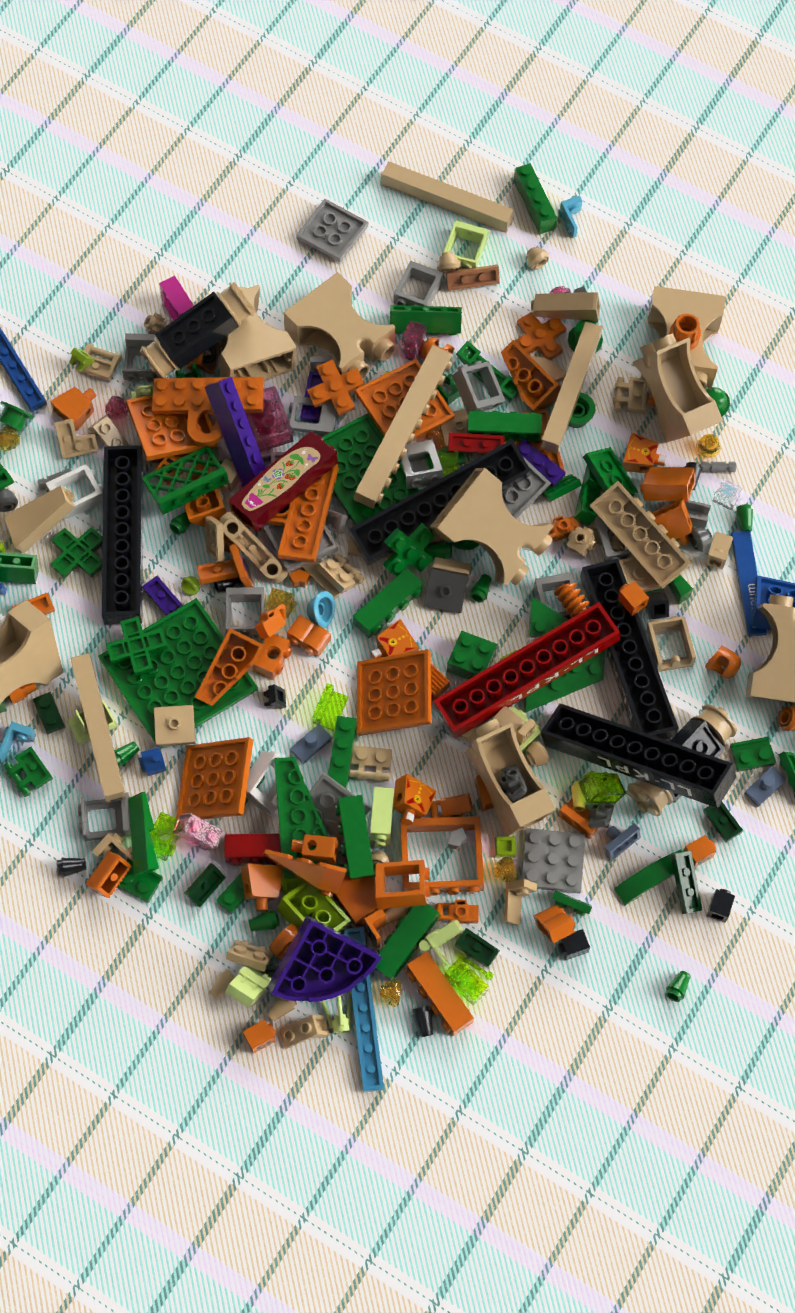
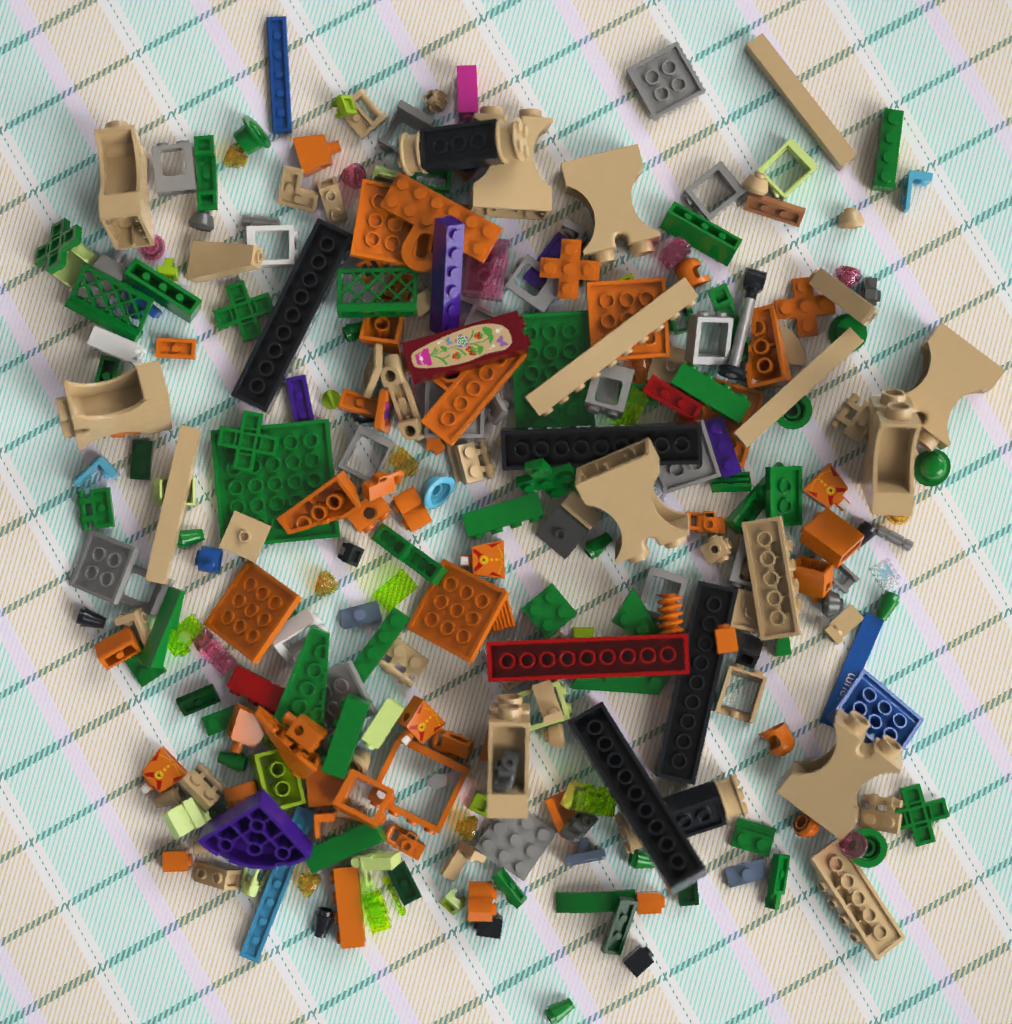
camera: 30 degrees right, 20 degrees up
orange piece [669,314,701,350] -> none
none -> light grey plate [69,530,140,605]
none -> orange torso [139,746,189,795]
none -> clear yellow cone [315,570,339,597]
none -> green slope [371,523,448,586]
none -> lime tile [439,888,467,916]
none -> green cone [628,849,654,869]
none -> piece [717,268,767,380]

